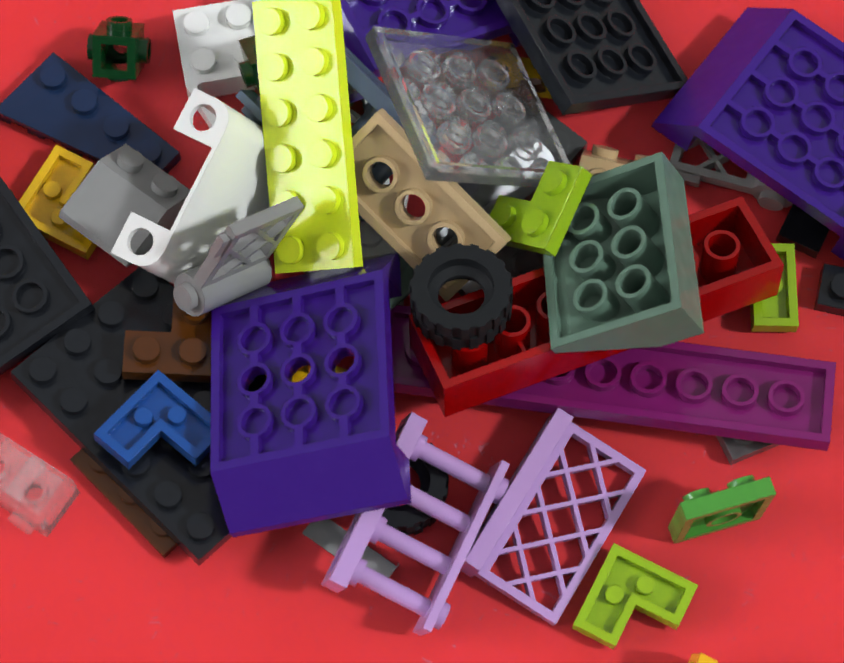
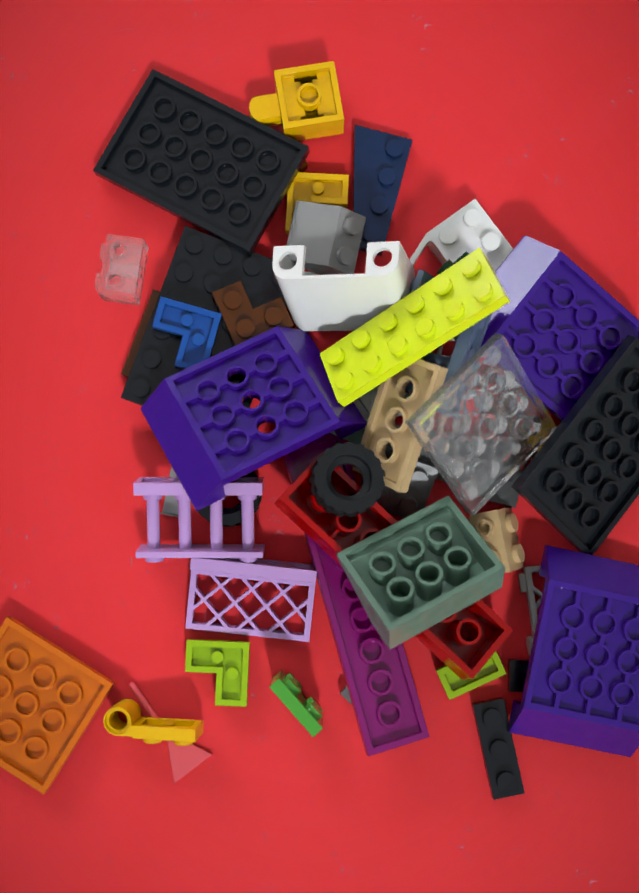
camera: 65 degrees right, 15 degrees up
dark green brick [87,16,151,81] -> none
light grey piece [173,196,305,317] -> none
lime plate [490,161,592,257] -> none

